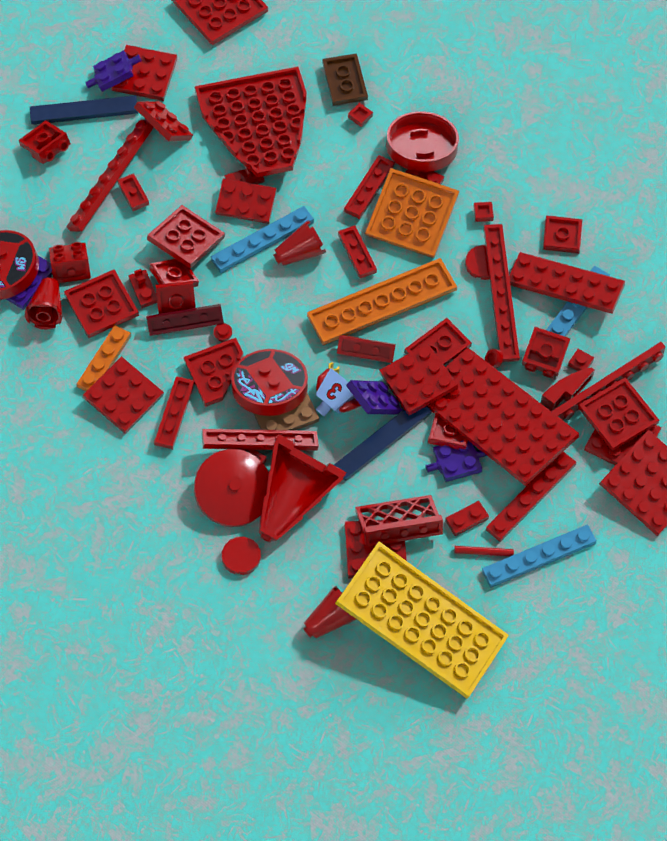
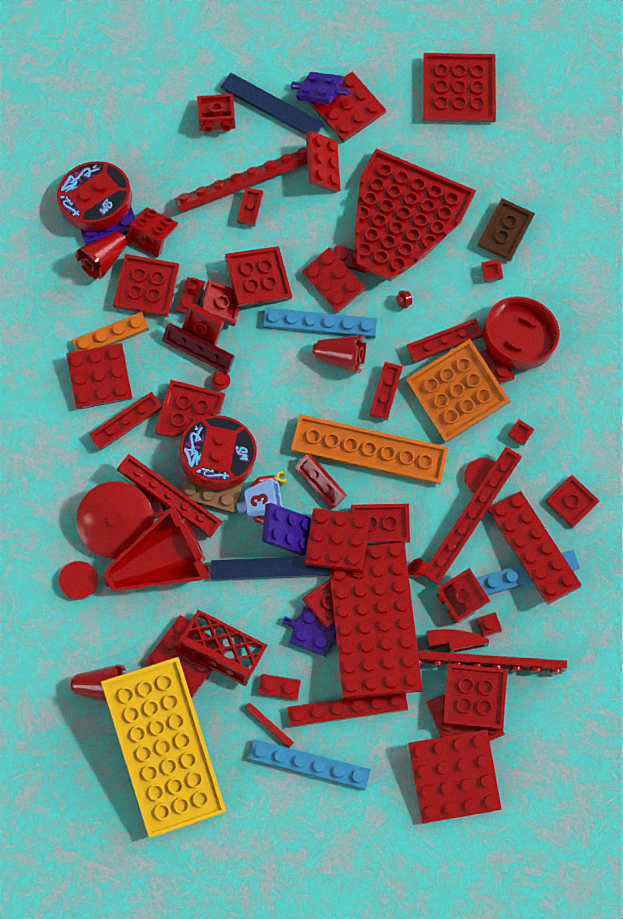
camera: 40 degrees right, 10 degrees up
none -> red plate [396,290,412,309]

